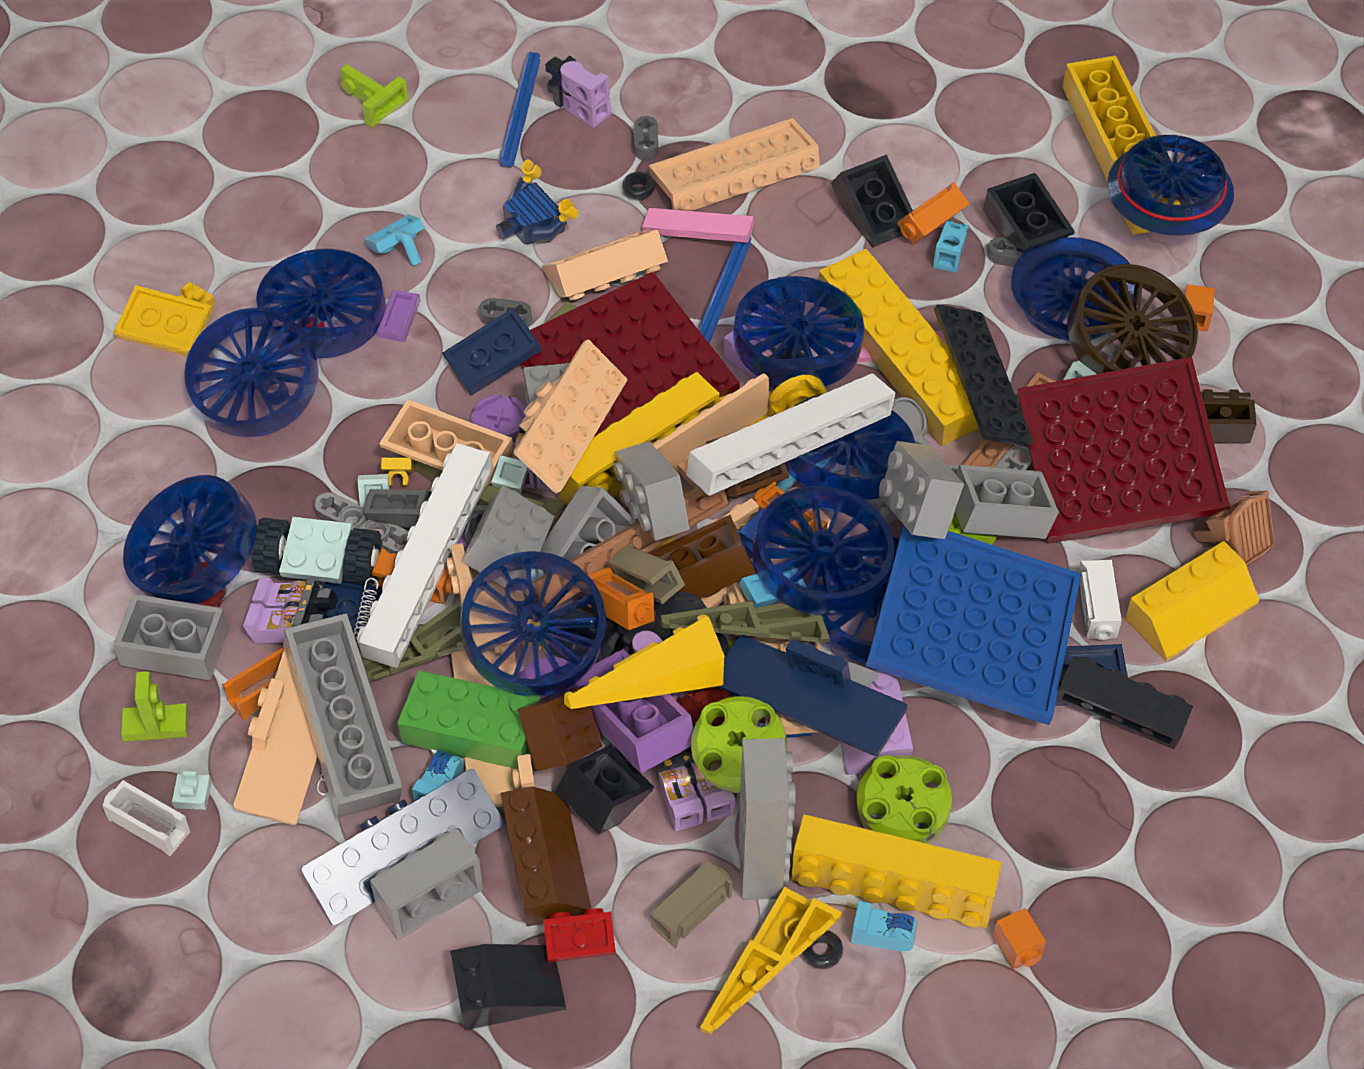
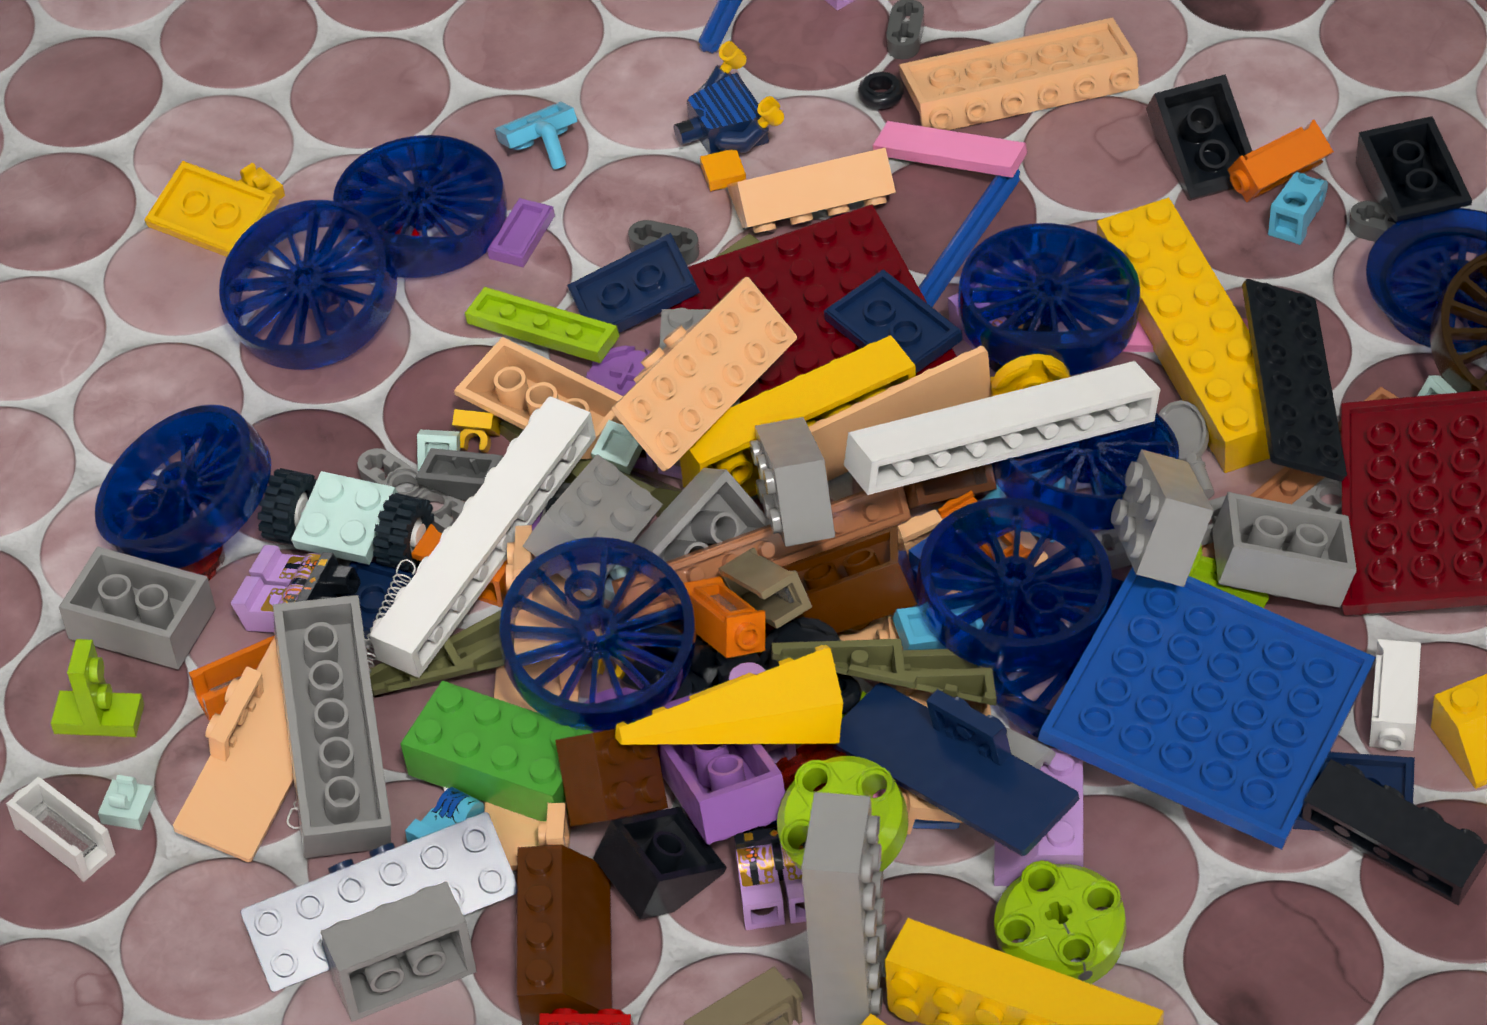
camera: 15 degrees right, 5 degrees down
none -> lime plate [465,287,620,363]
none -> light orange tile [700,150,746,191]
none -> dark blue tile [824,269,963,373]

